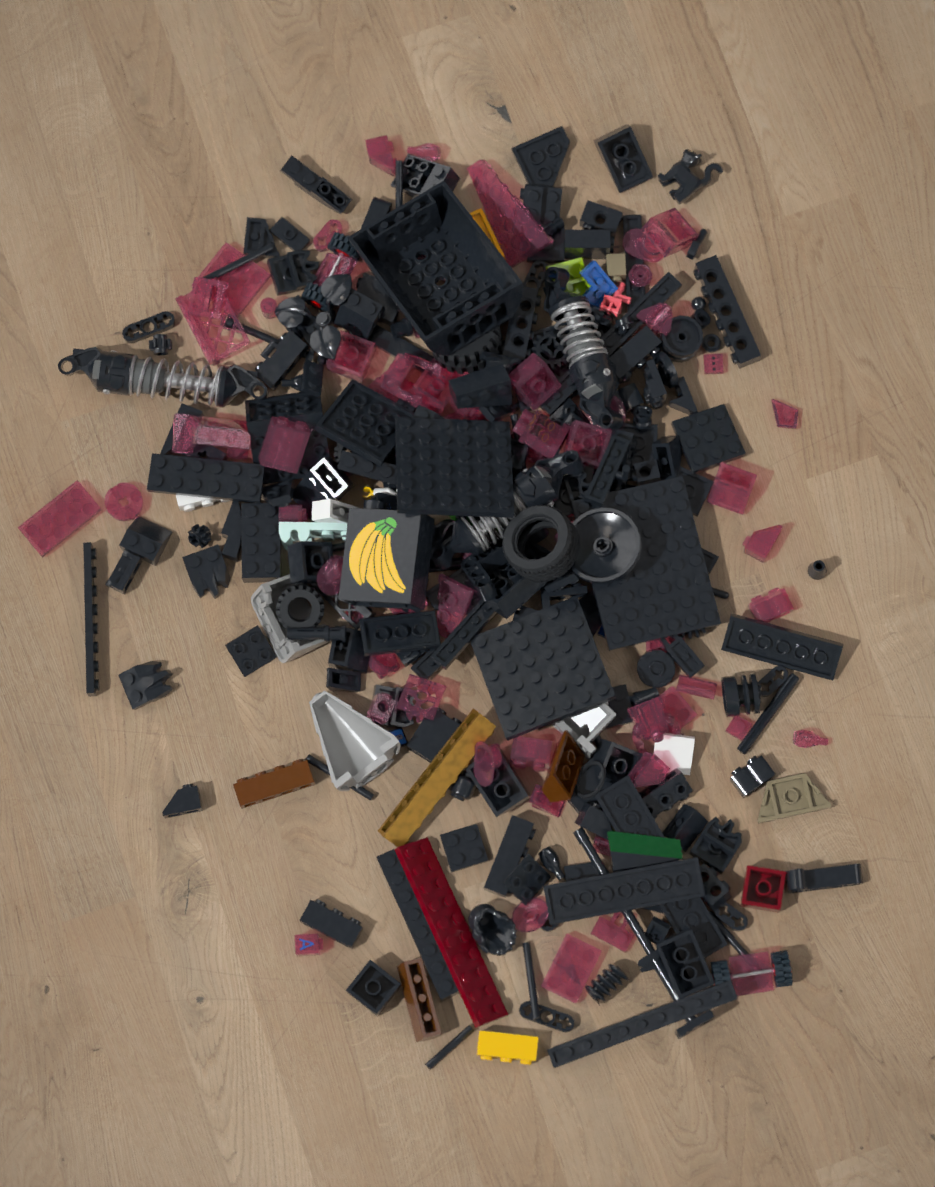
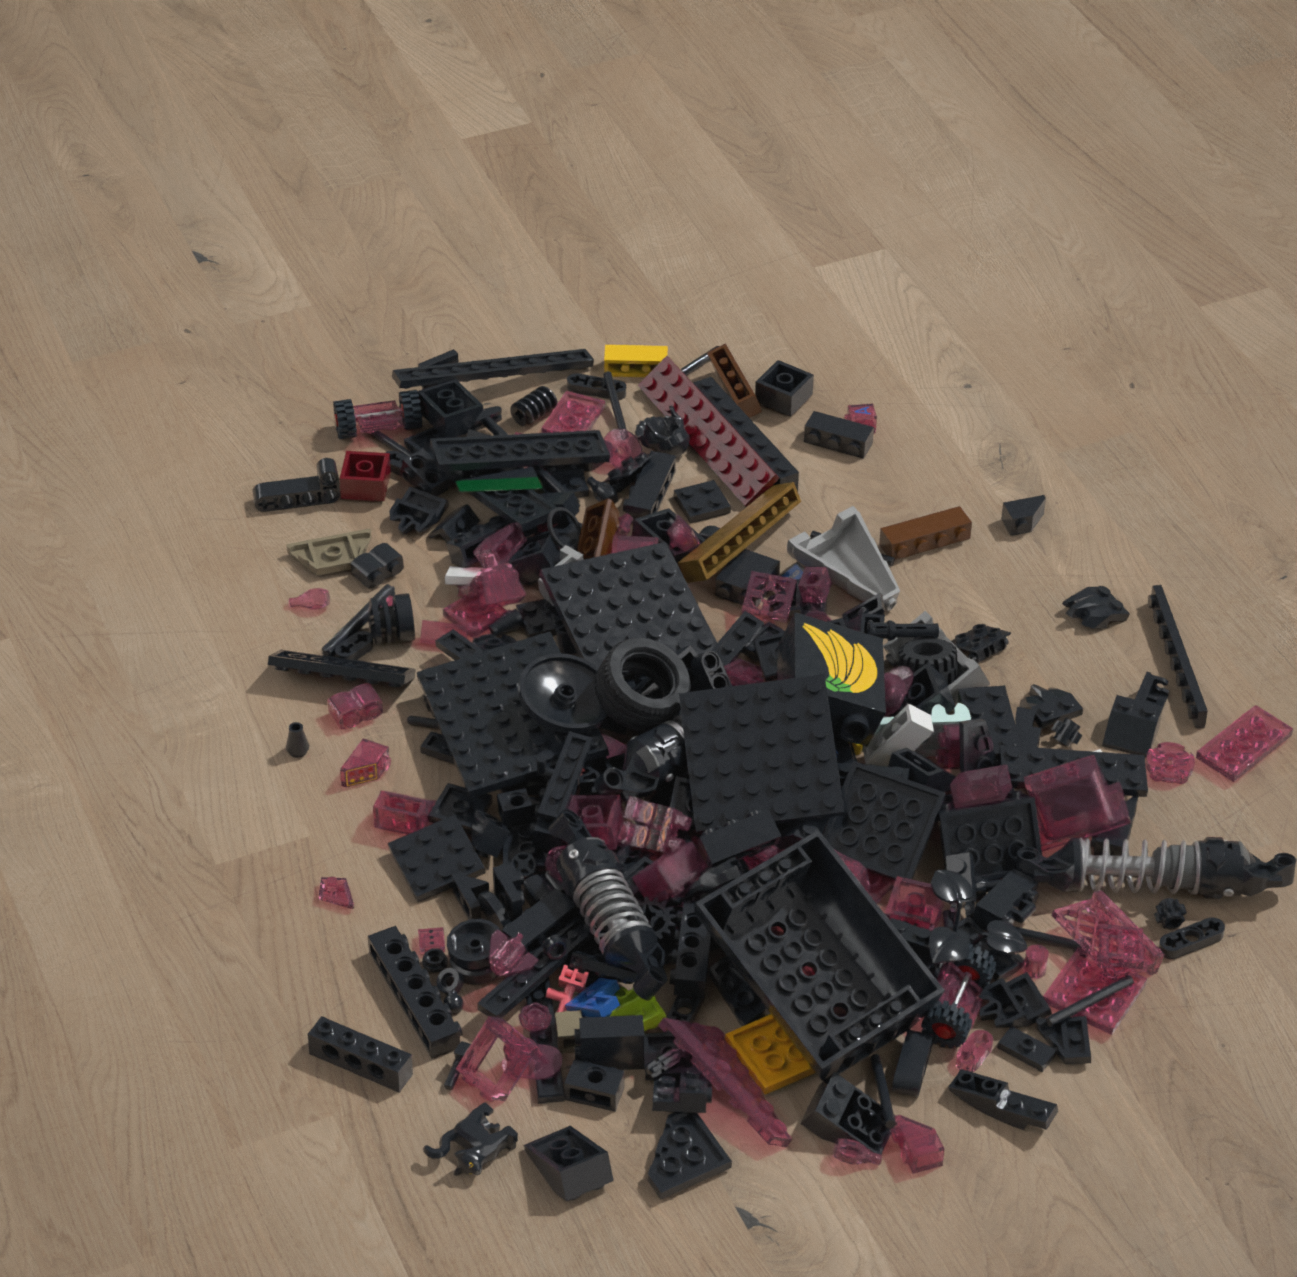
camera: 170 degrees right, 35 degrees down
none -> black brick [308,1016,413,1093]

